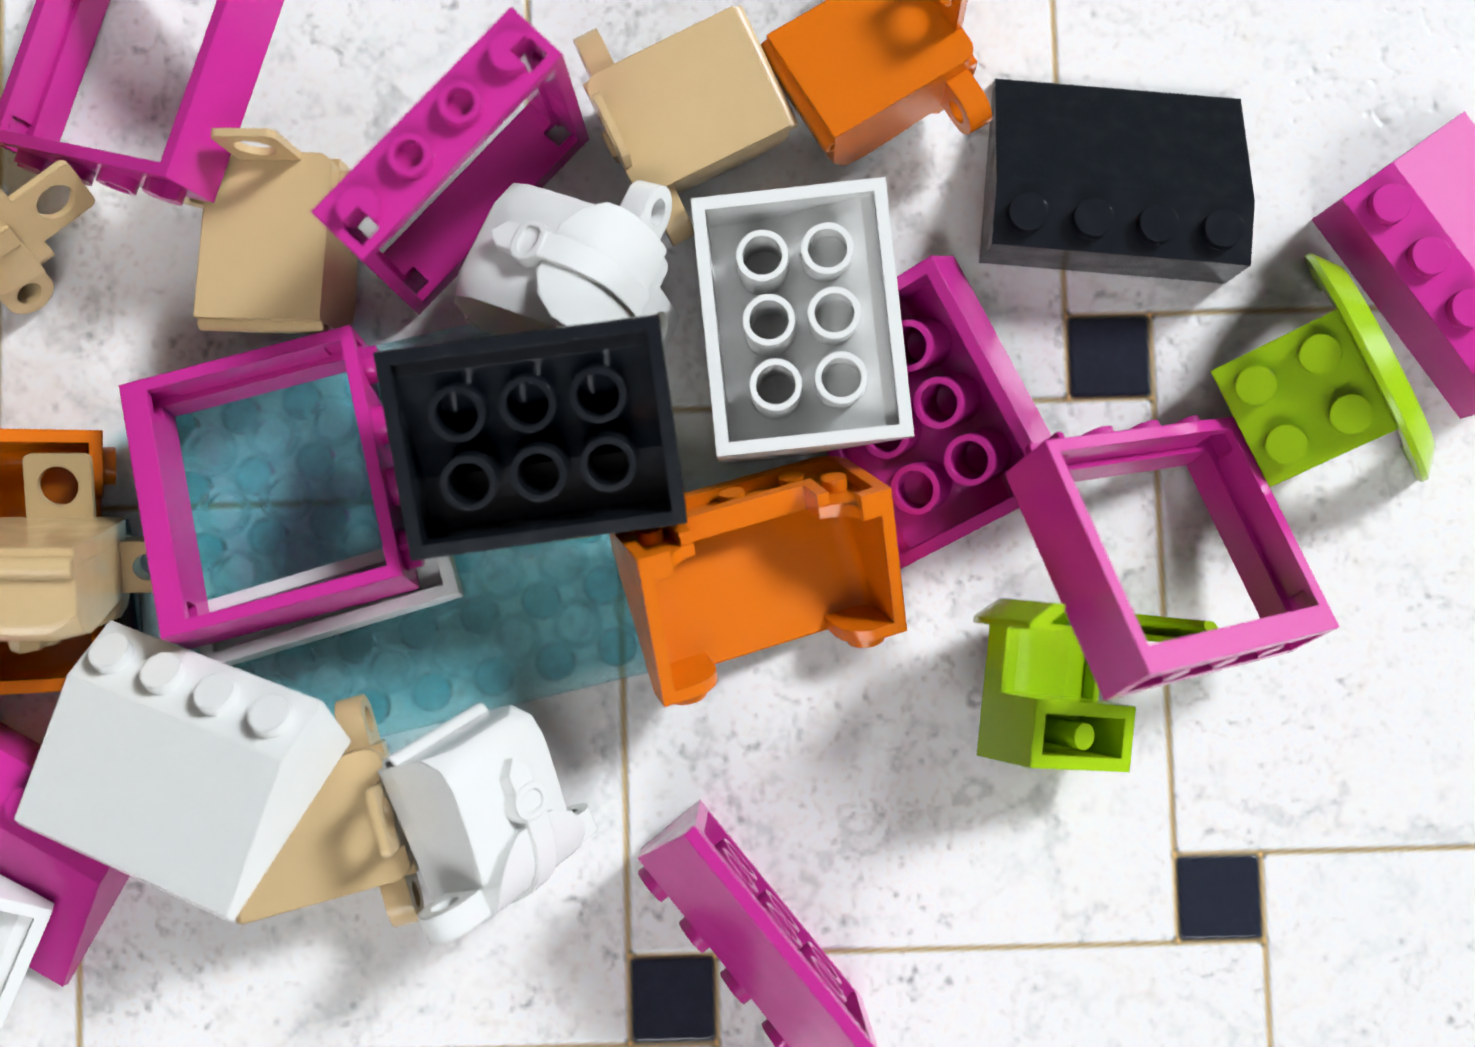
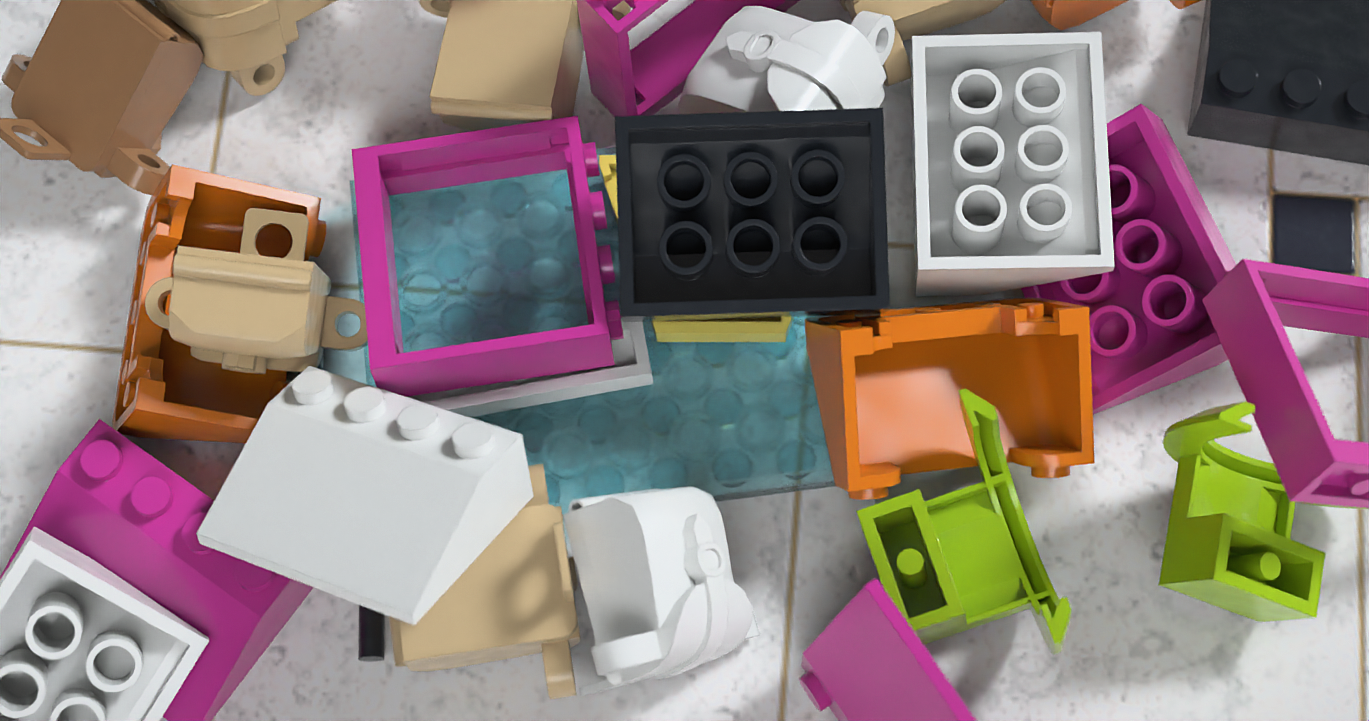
camera: 10 degrees right, 15 degrees down
none -> lime piece [856,388,1072,655]

